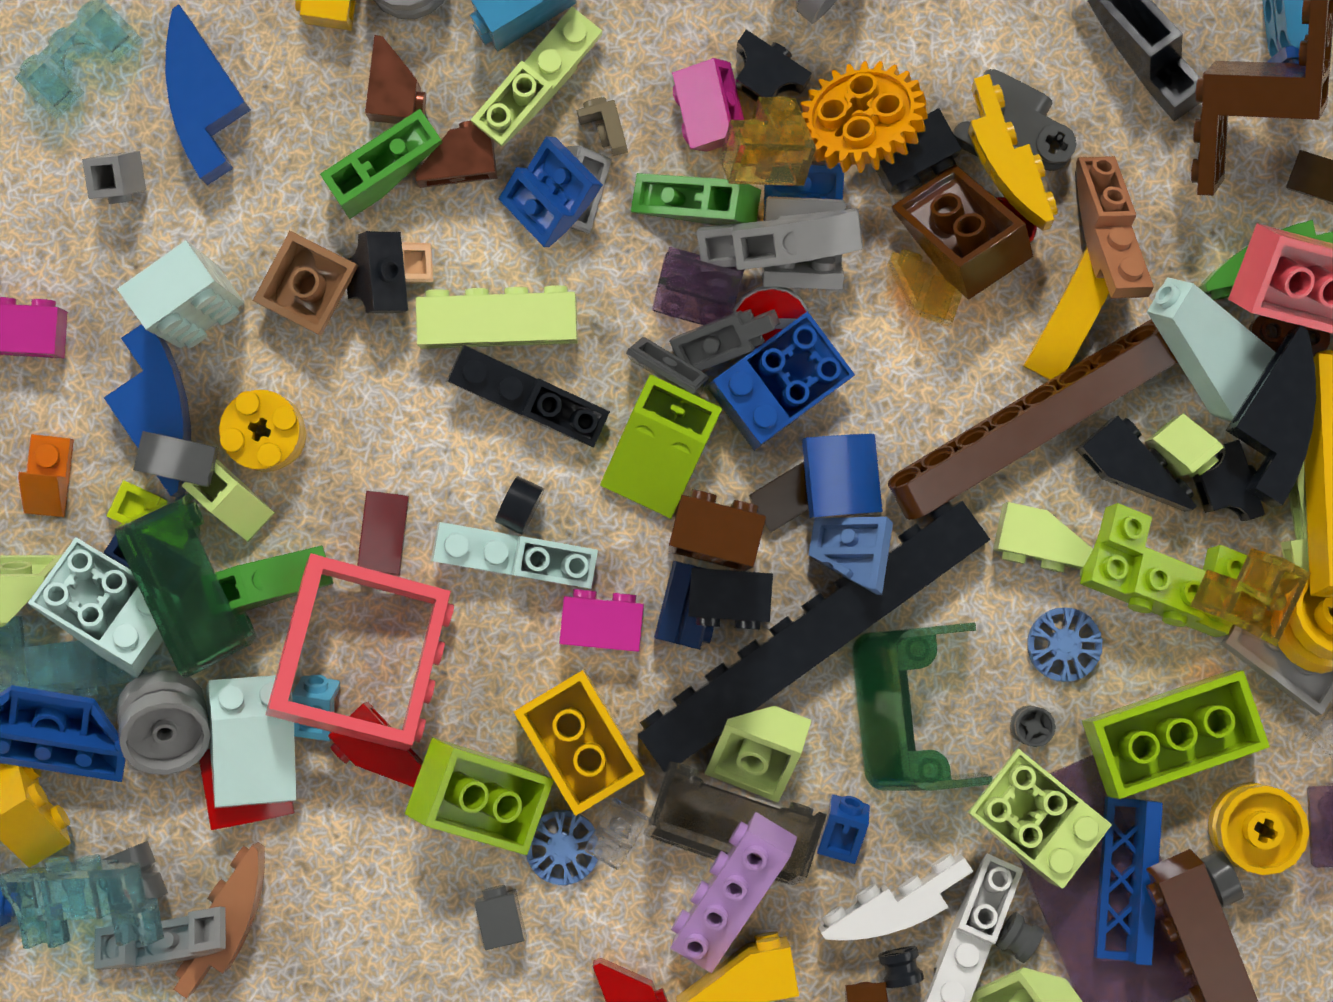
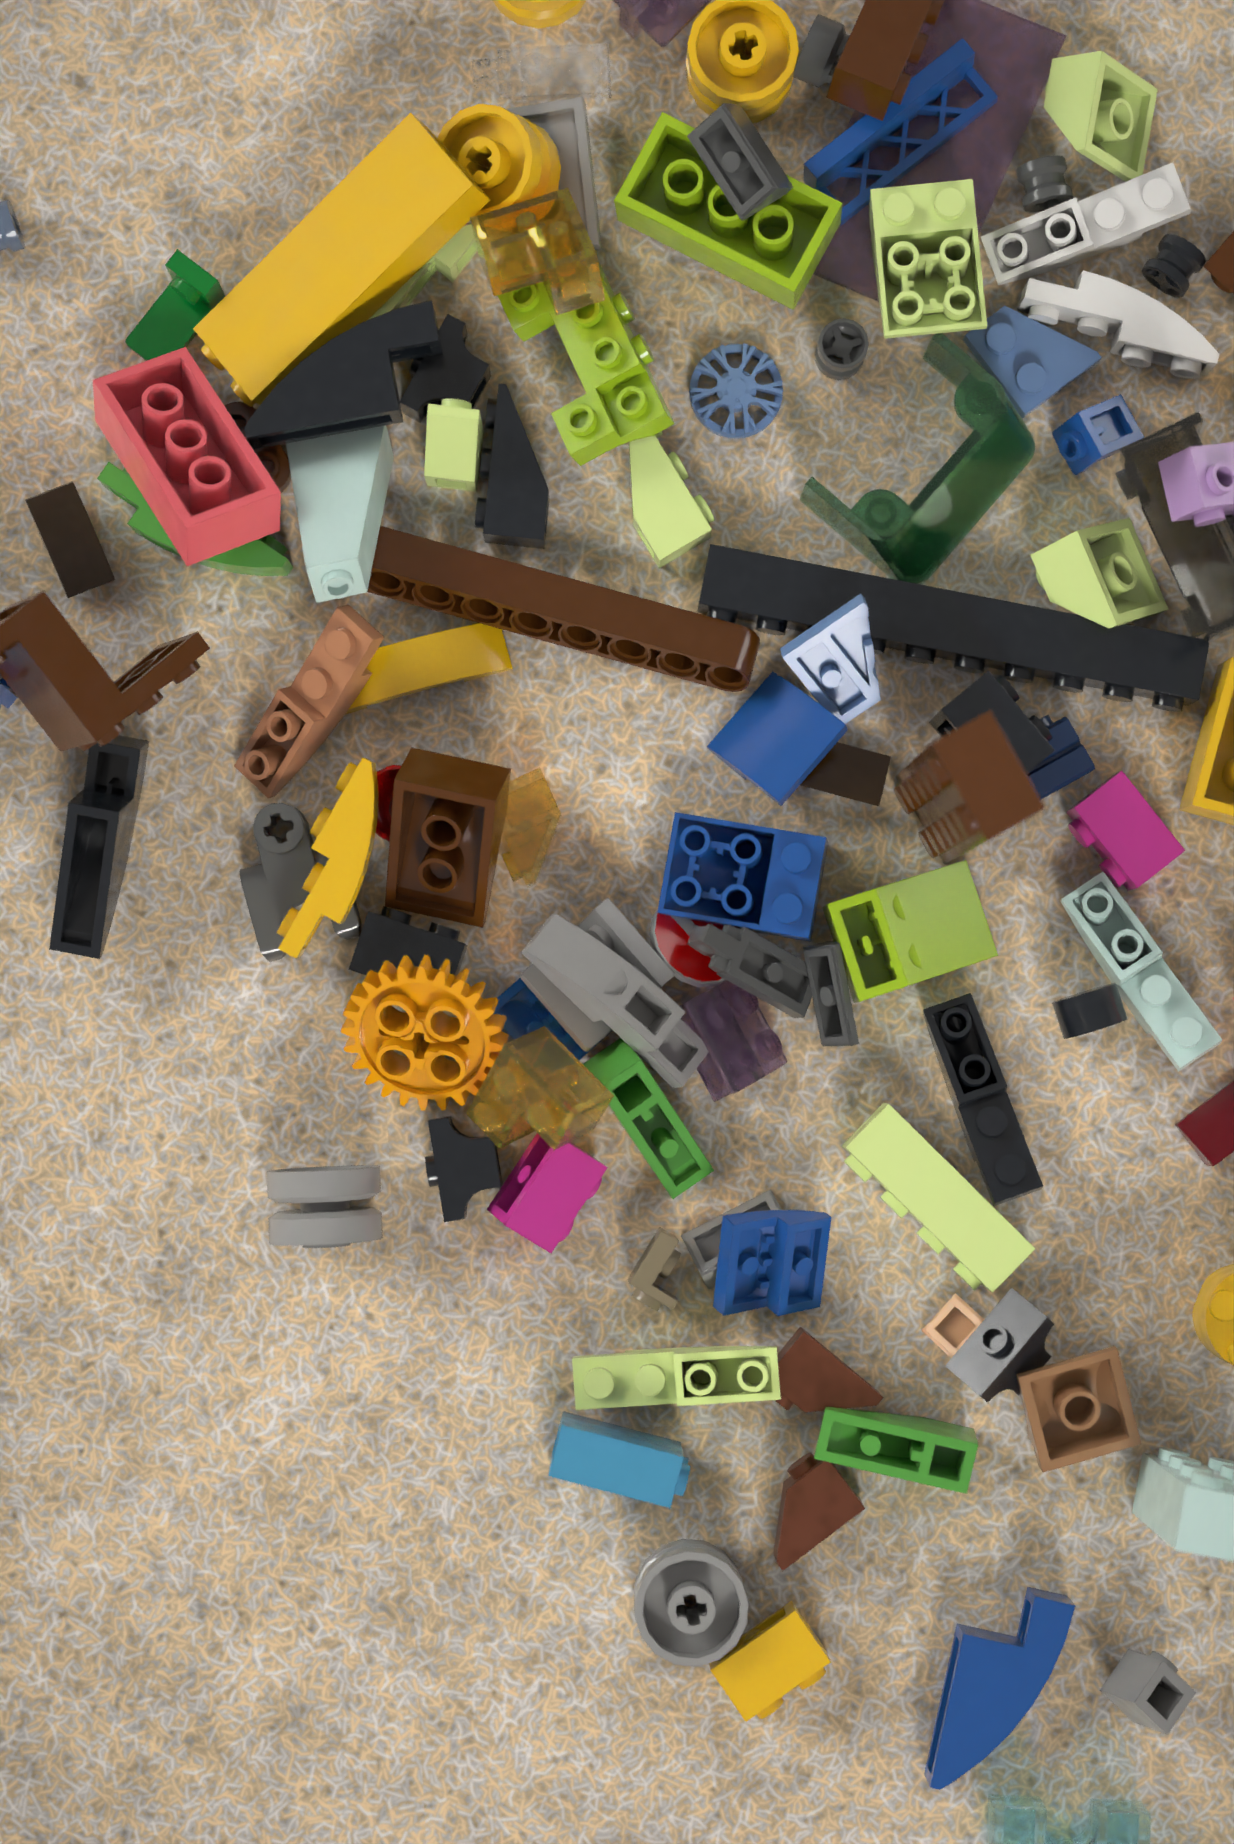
camera: 140 degrees left, 0 degrees up
none -> dark grey slope [687,103,793,220]
none -> medium blue wing [963,306,1102,419]

